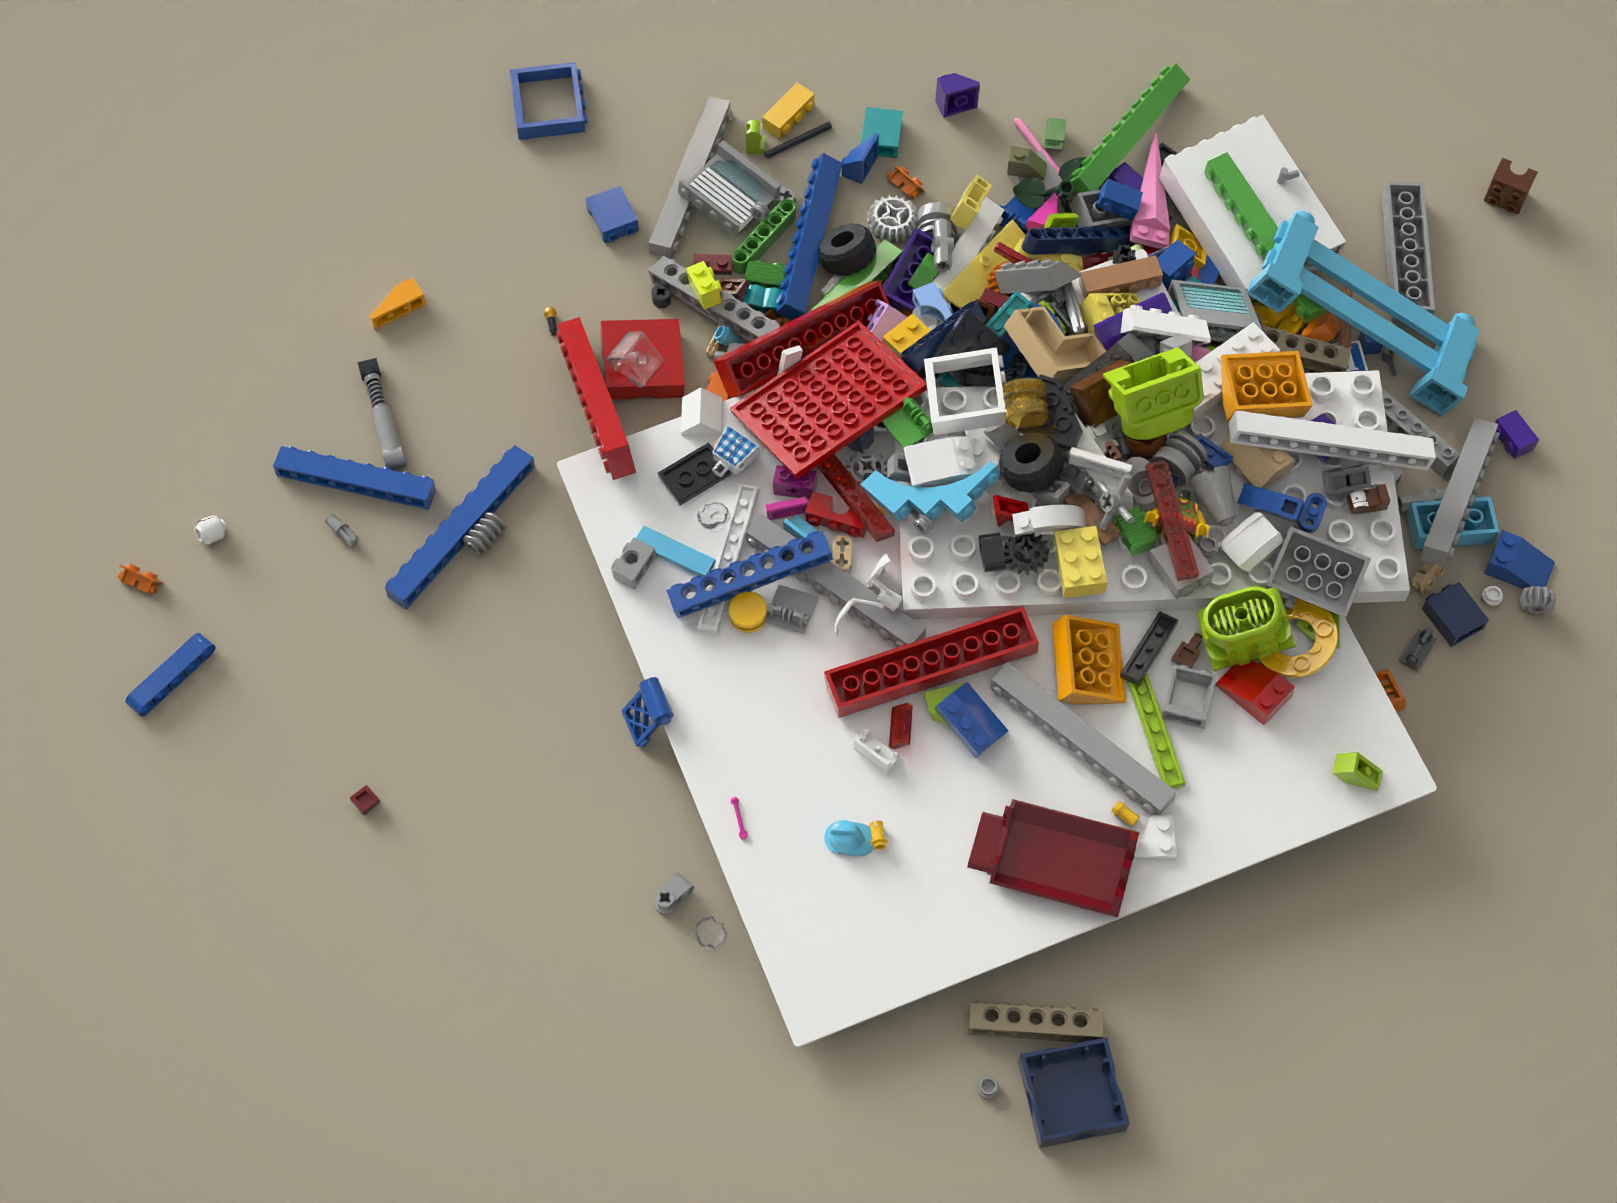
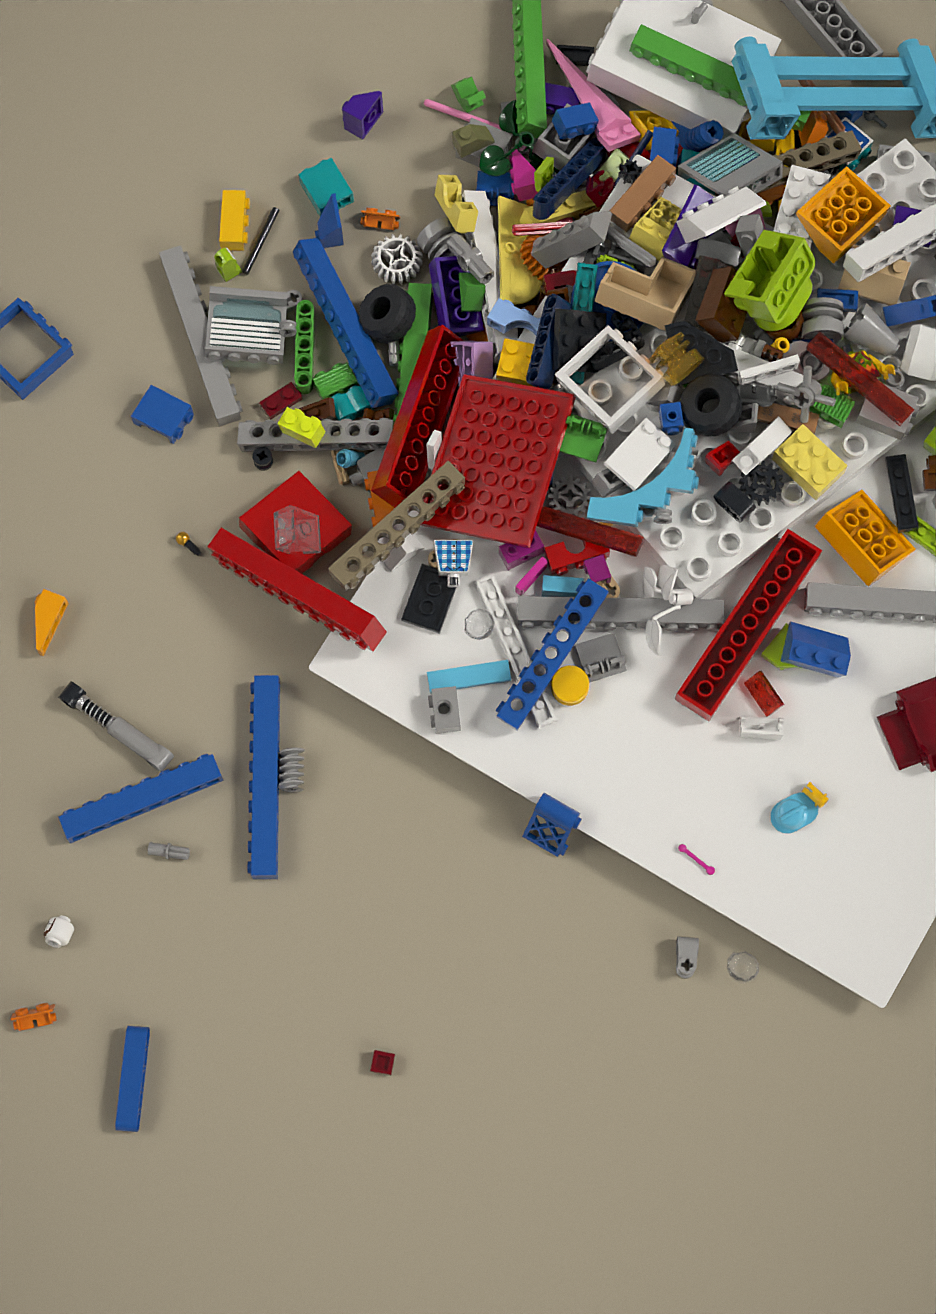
camera: 35 degrees left, 10 degrees up
none -> dark tan brick [328,461,465,591]
none -> magenta panel [583,555,612,584]
none -> blue brick [659,402,684,436]
none -> blue piece [685,120,724,152]
none -> yellow pin [770,337,790,355]

